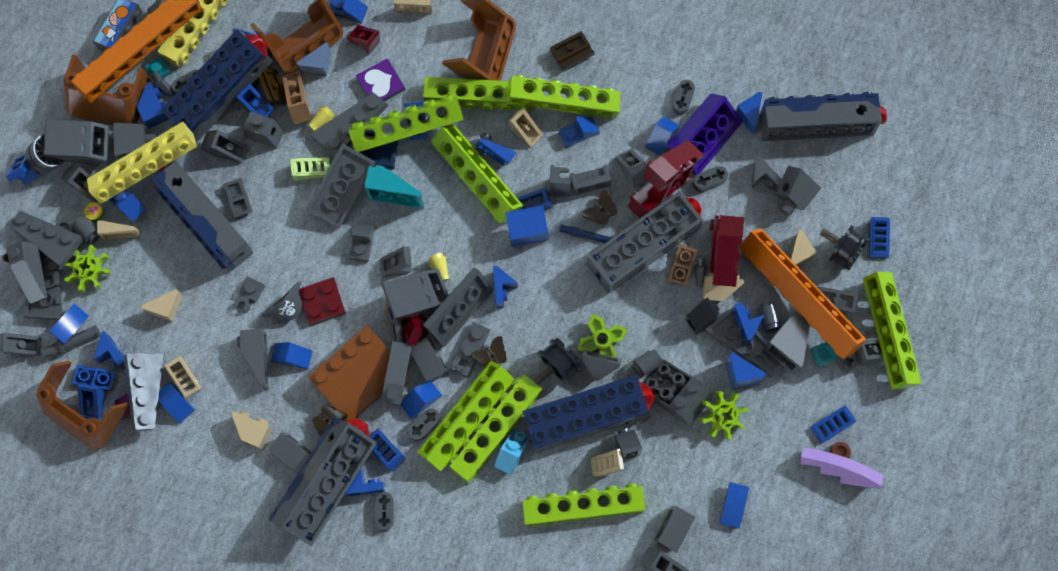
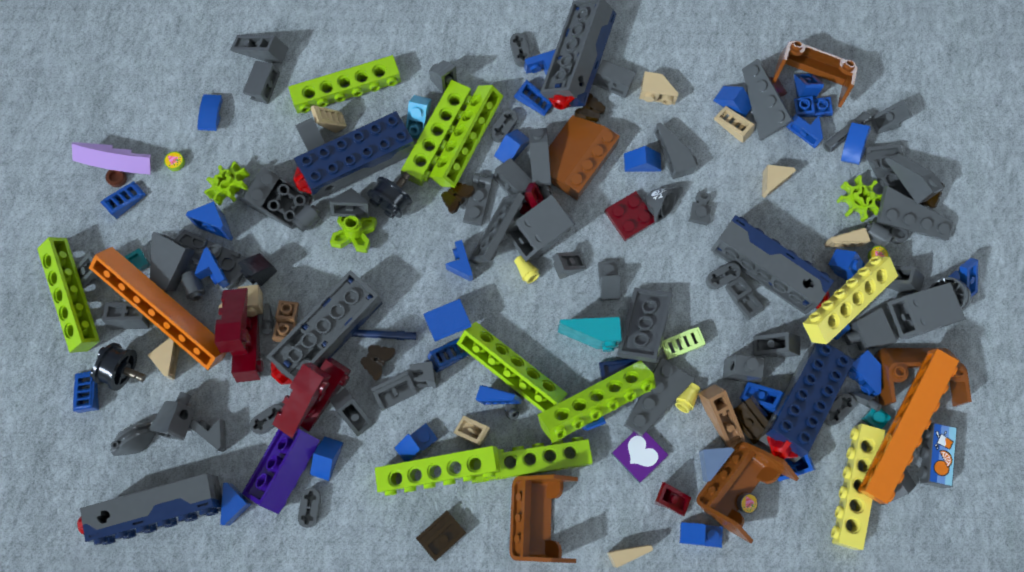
camera: 160 degrees right, 0 degrees up
none -> dark grey hat [110,422,156,456]
none -> tile [164,152,185,171]
none -> dark grey slope [429,60,457,94]
none -> dark grey beam [706,263,741,290]
none -> tile [737,492,758,514]

